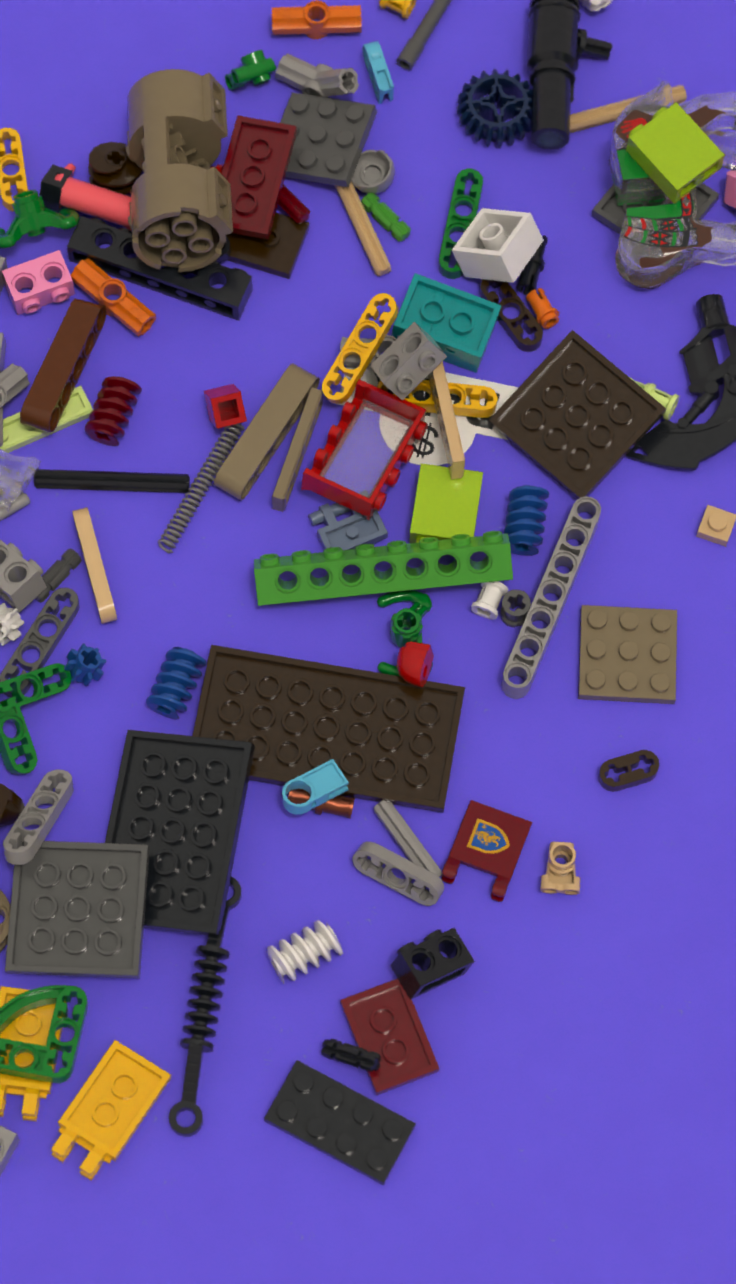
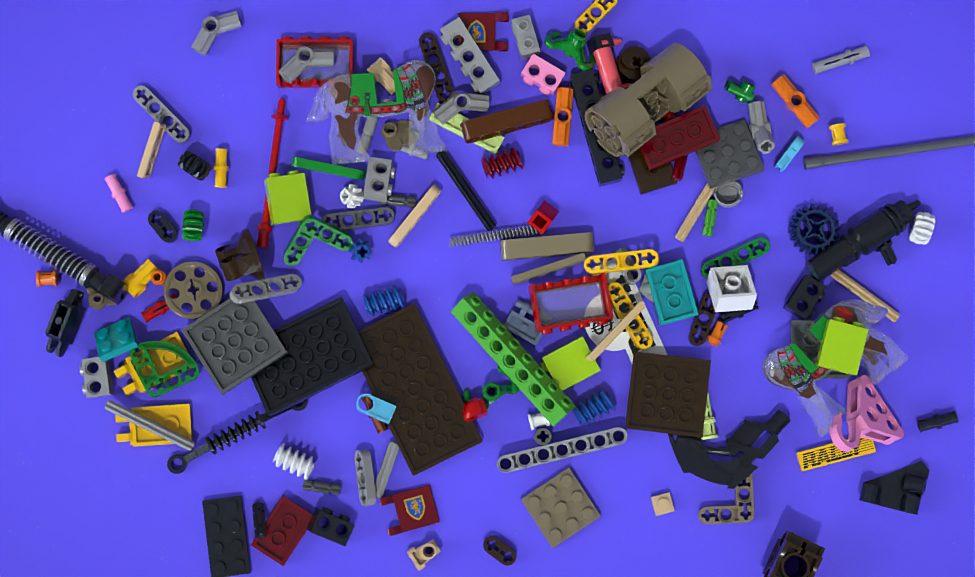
camera: 50 degrees right, 15 degrees up
light grey brick [370,322,447,400] -> none
none -> light grey axle [105,400,195,451]
none -> dark grey axle [303,480,341,495]
none -> black brick [783,274,826,320]

